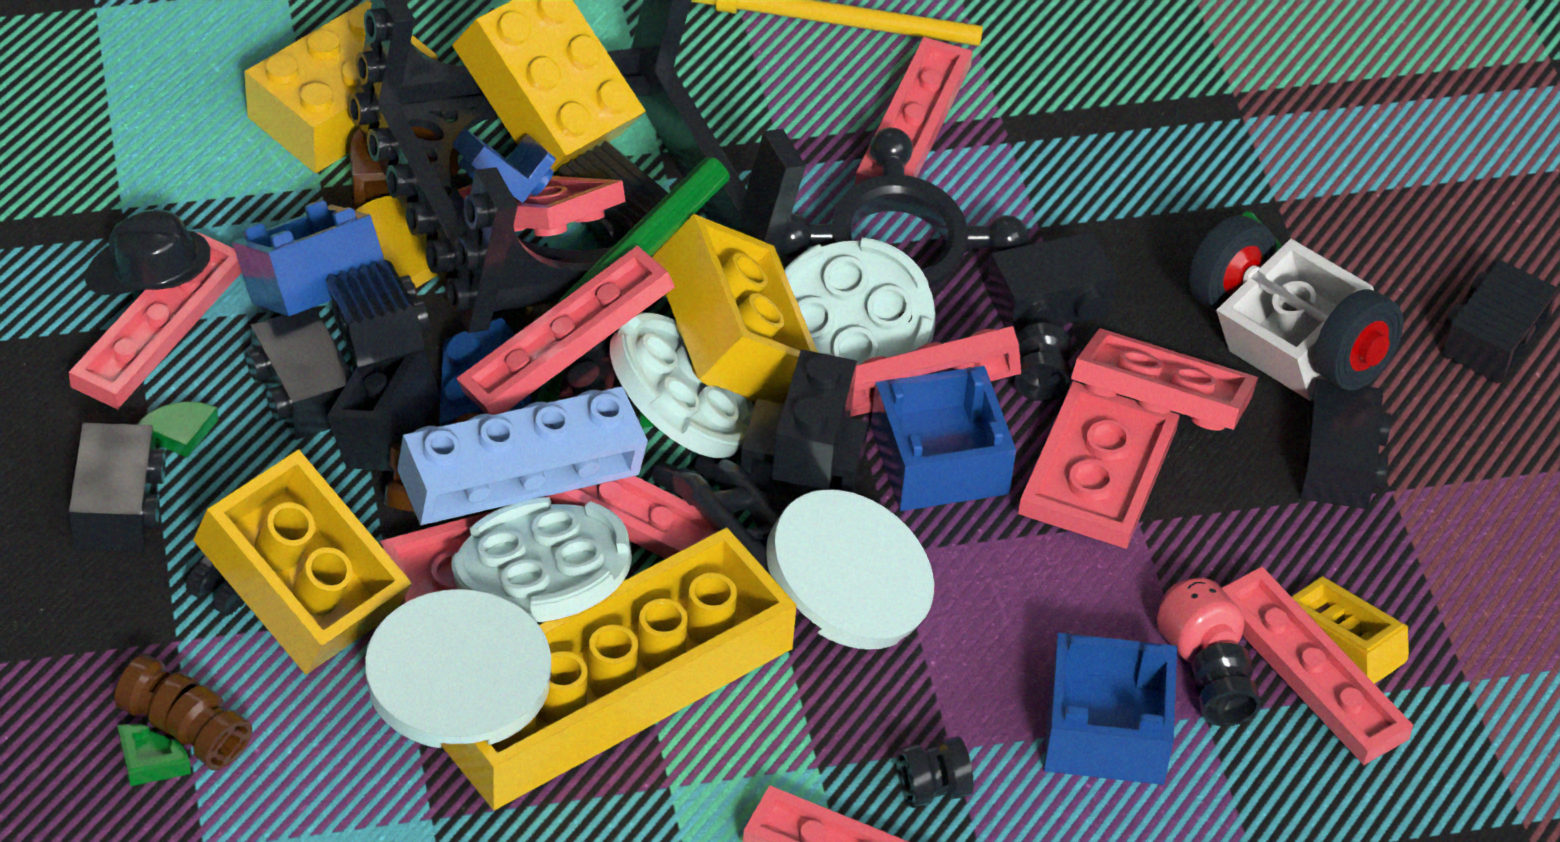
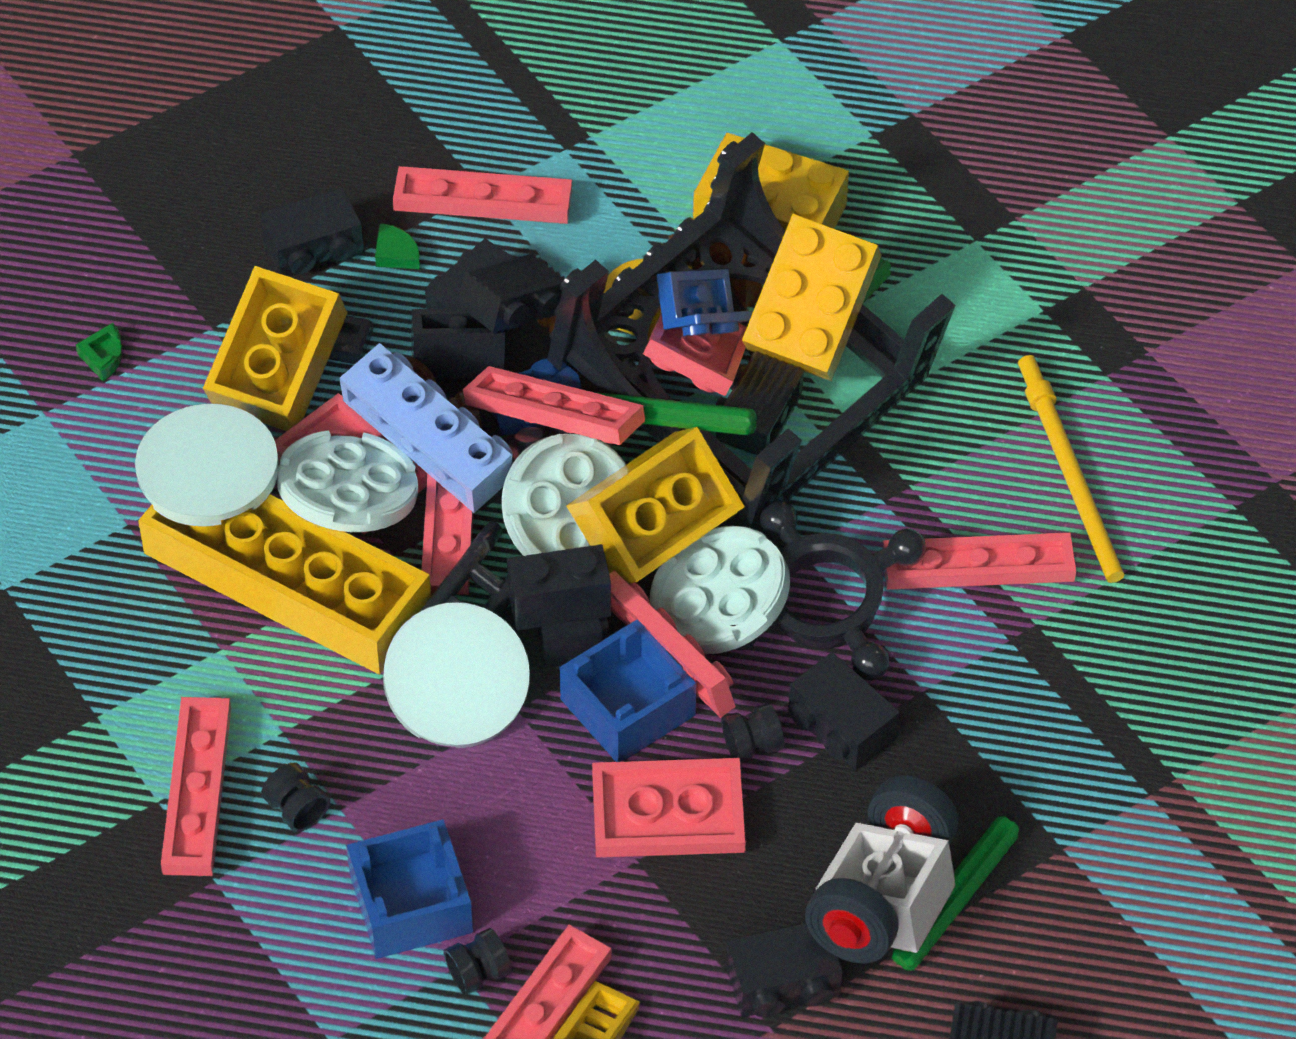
camera: 70 degrees right, 5 degrees up
black piece [85,209,211,295] -> none
reddish brown wheel [114,653,200,734] -> none
reddish brown wheel [166,685,252,770] -> none
blue container [232,200,384,317] -> none
coral plate [1071,328,1258,431] -> none
coral head [1157,577,1245,663] -> none

